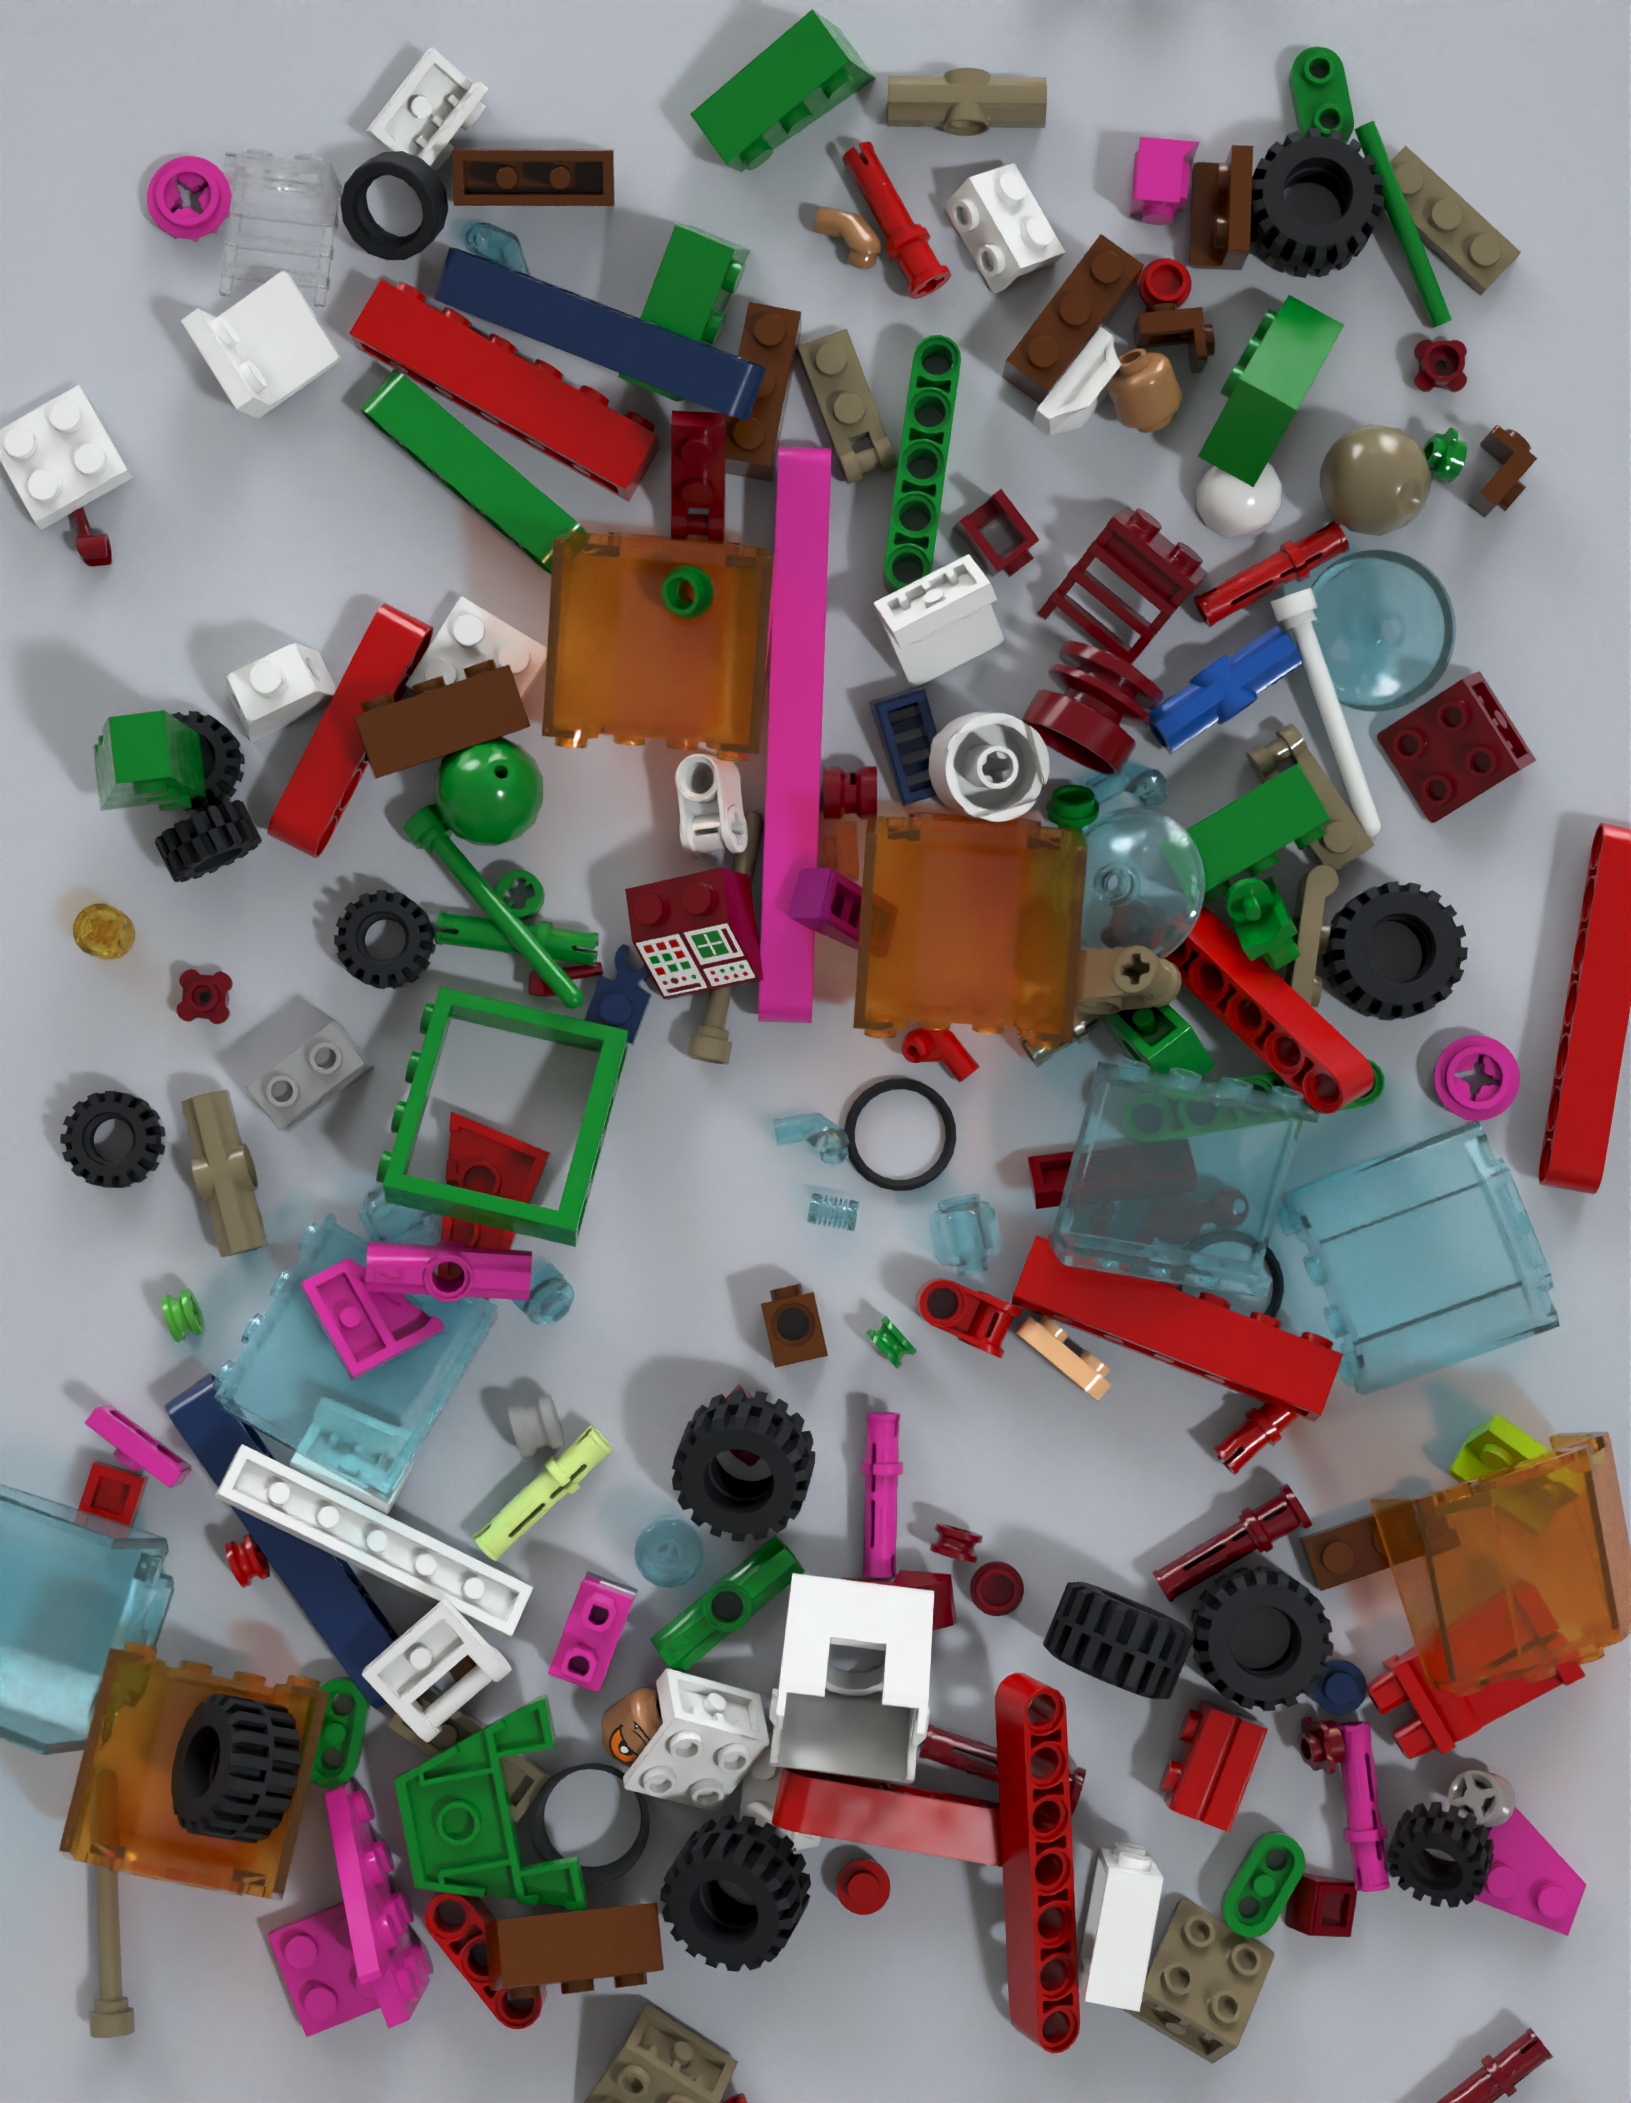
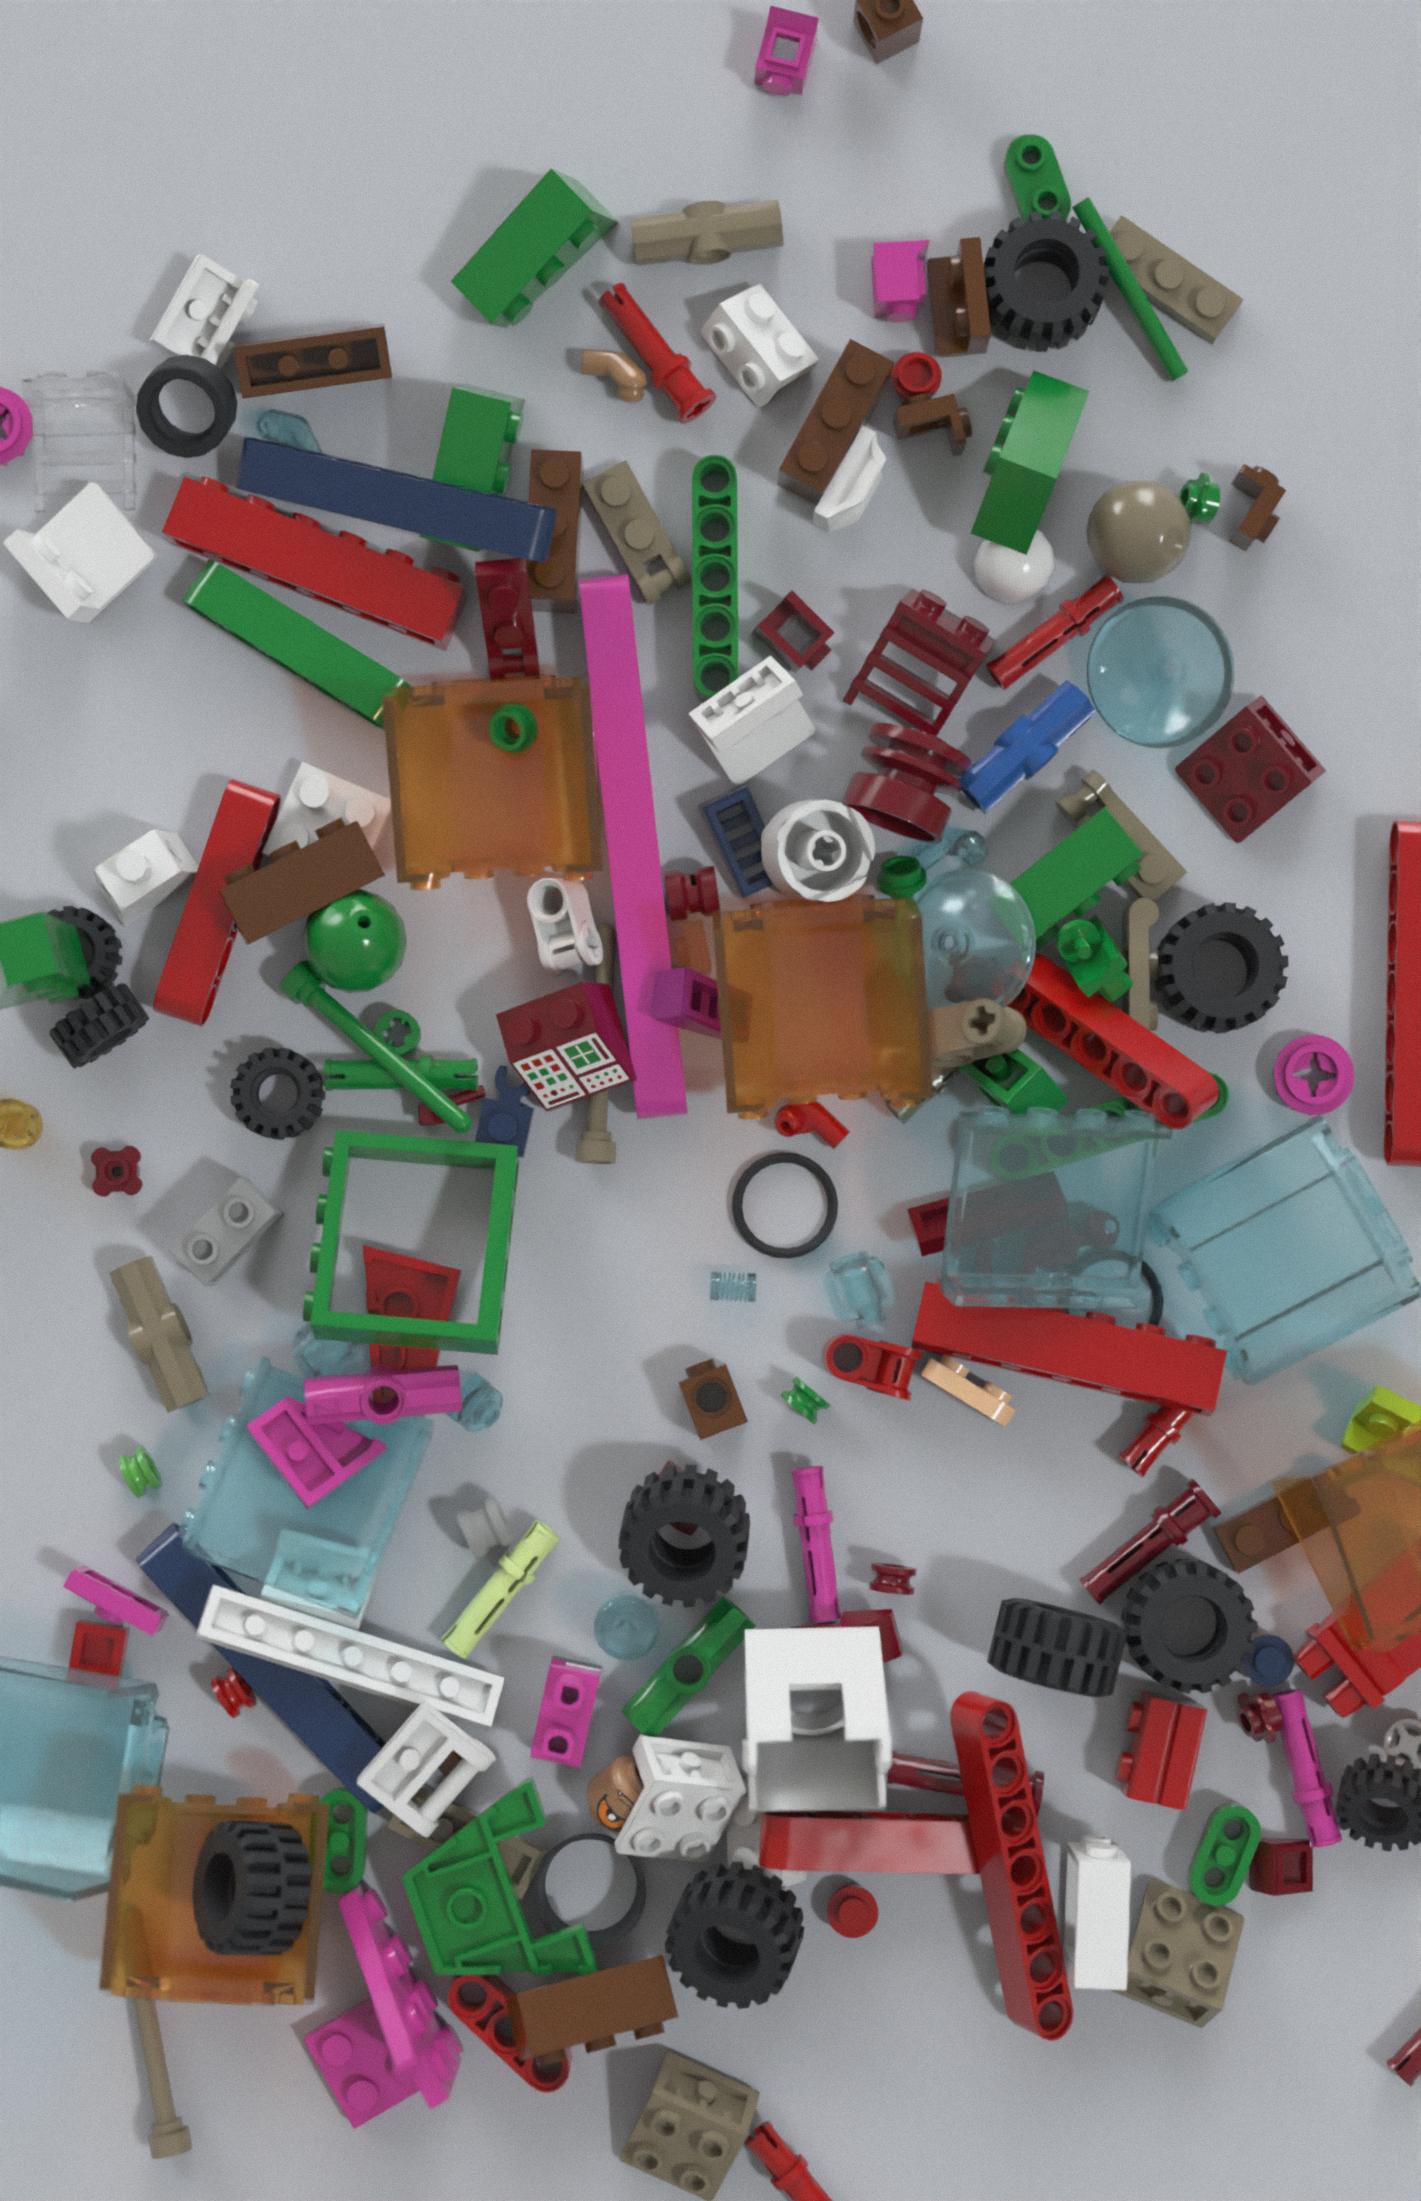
camera: 10 degrees left, 0 degrees up
black tyre [60,1091,166,1188] -> none
clear light blue arm [773,1113,850,1165] -> none
dark red plate [970,1561,1024,1616] -> none
medium nougat head [1106,349,1183,433] -> none
white piece [1270,587,1381,837] -> none
dark red plate [1414,340,1467,392] -> none

